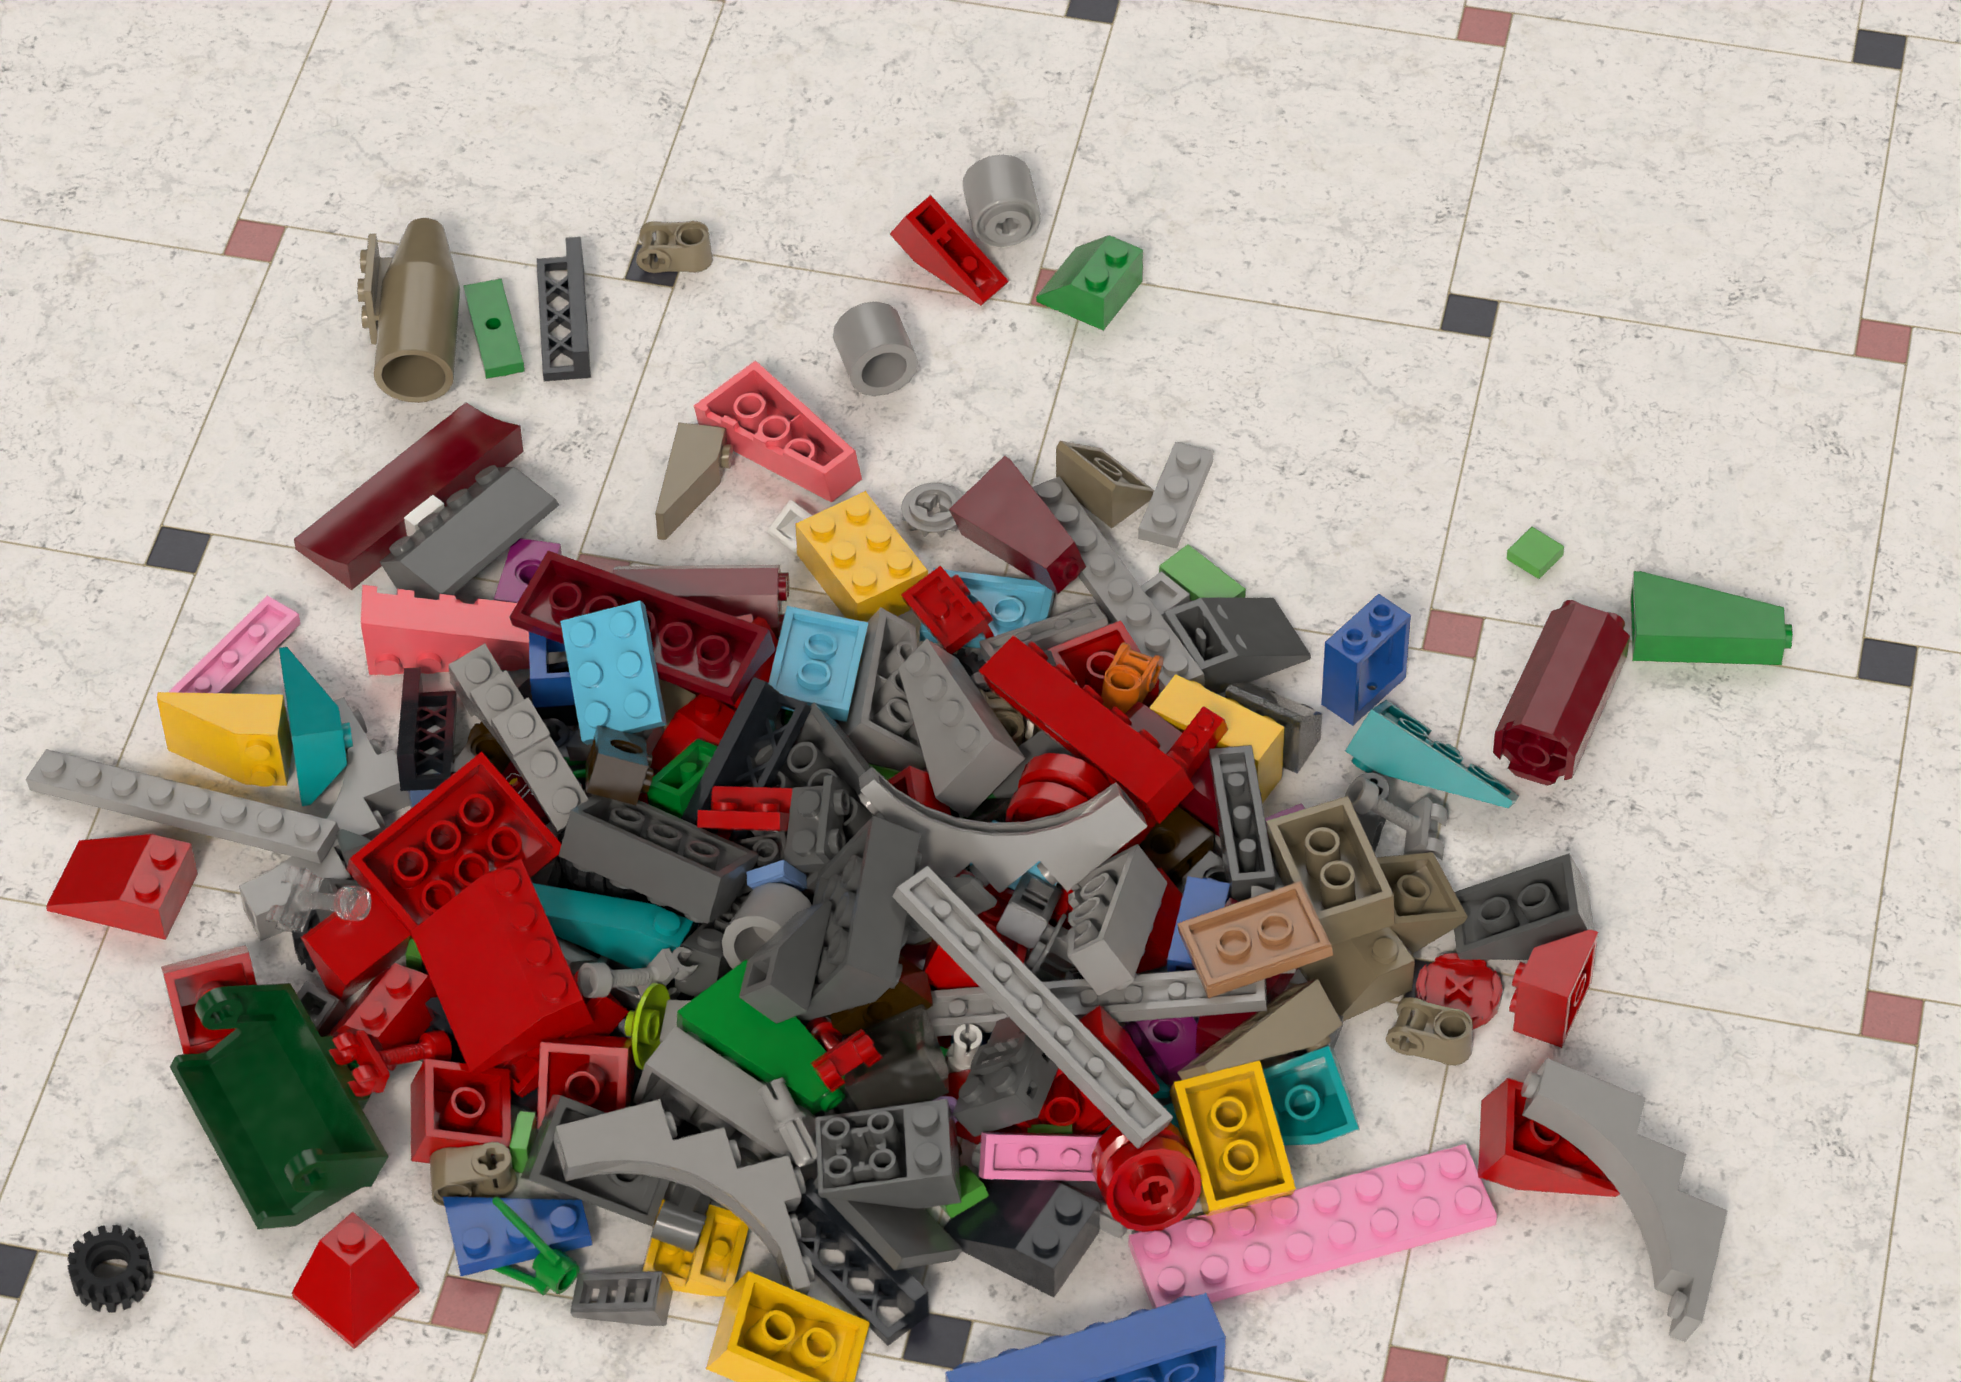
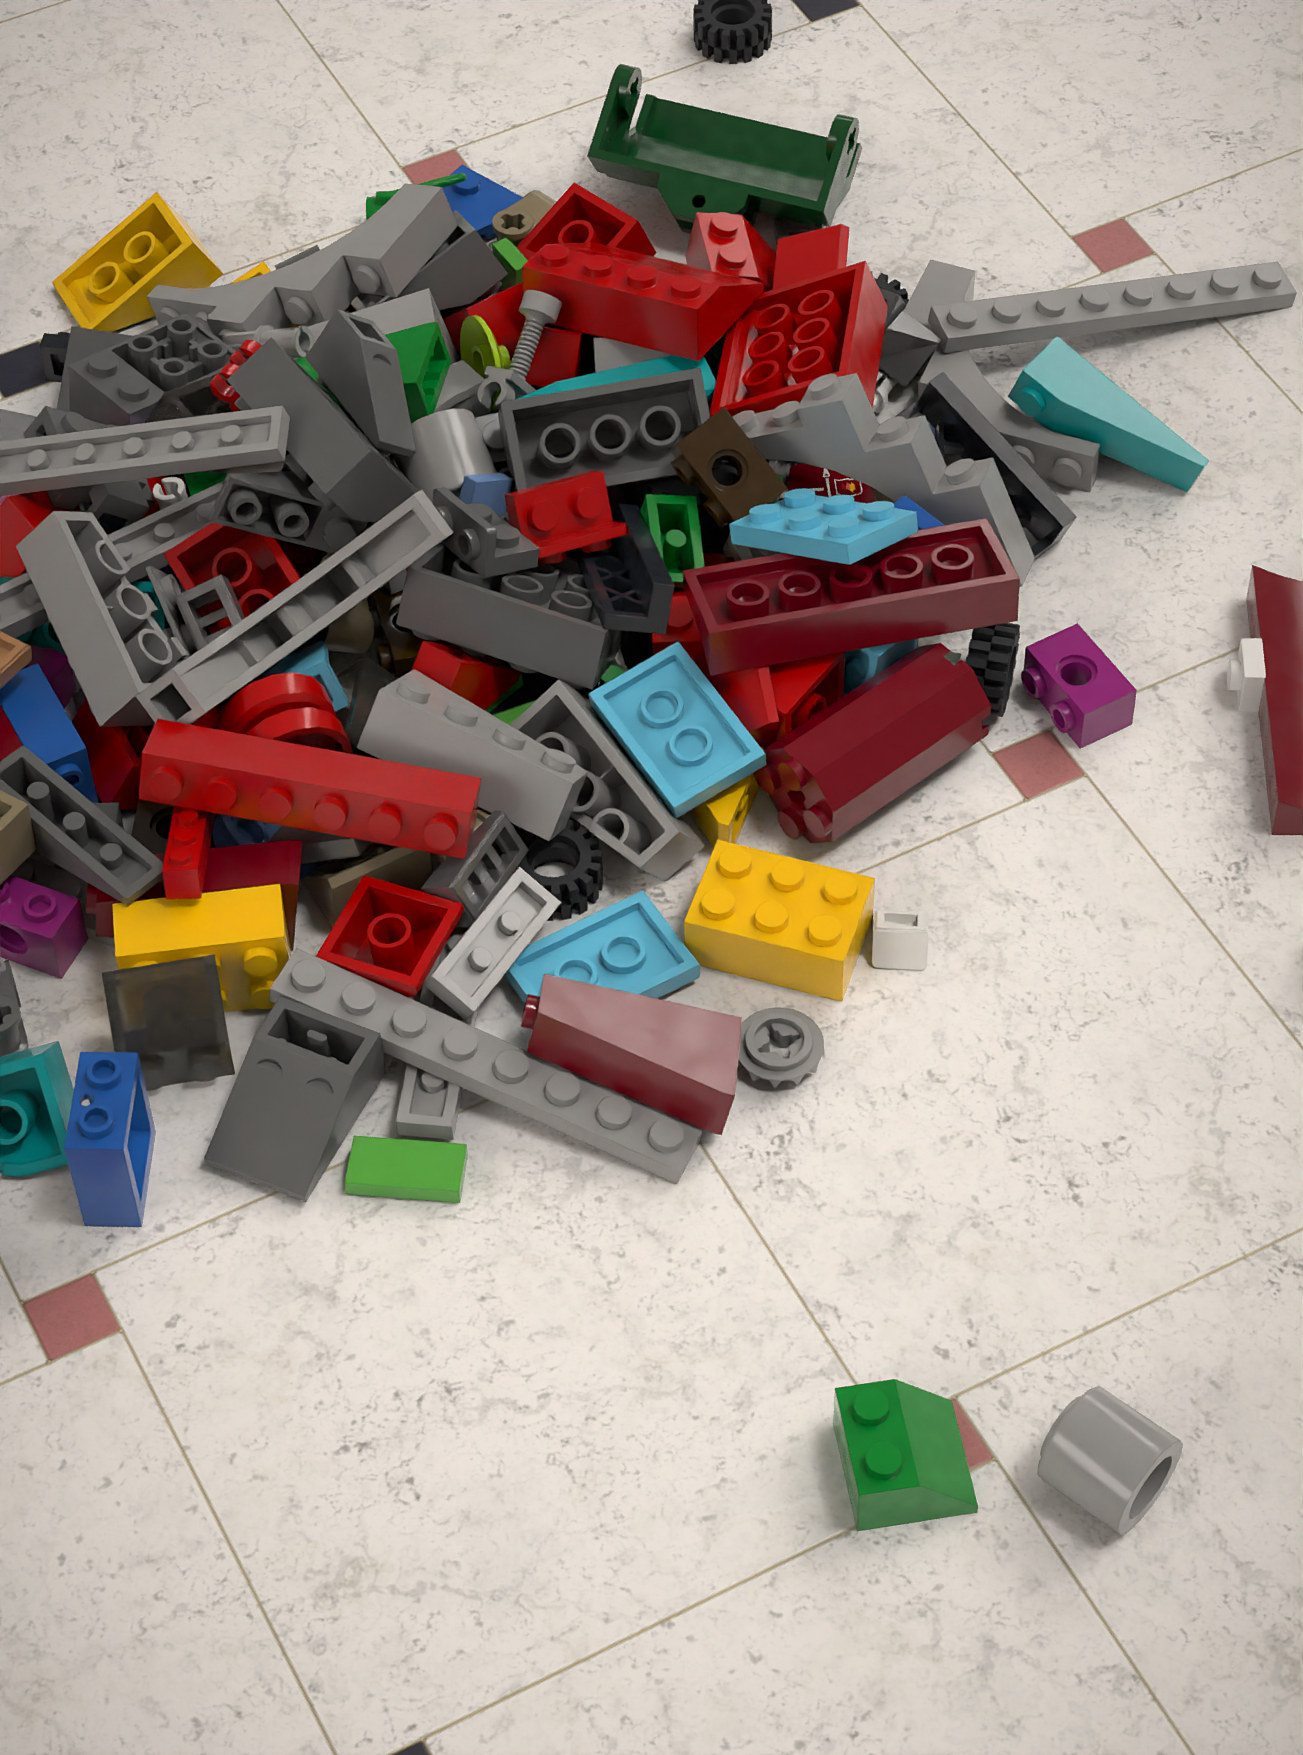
camera: 140 degrees right, 0 degrees up
red slope [46,834,198,940] -> none
yellow slope [157,692,293,787] -> none
red slope [161,945,257,1054] -> none
bright pink plate [169,595,300,693] -> none
clear bar [265,866,371,933] -> none
red slope [292,1212,420,1349] -> none
red bar [329,1030,452,1097] -> none
coral wedge [361,585,530,676] -> none
dark grey slope [380,465,559,600] -> none
flat silver slope [570,1271,672,1326] -> none
dark tan slope [655,422,733,540] -> none
coral wedge [694,360,862,502] -> none
light grey piece [833,301,918,396] -> none
red slope [890,195,1009,306] -> none
red bracket [901,565,994,655] -> none
dark tan slope [1056,441,1155,529] -> none
orange piece [1101,642,1163,714] -> none
light grey plate [1138,441,1214,549] -> none
bright green tile [1506,527,1564,579] -> none

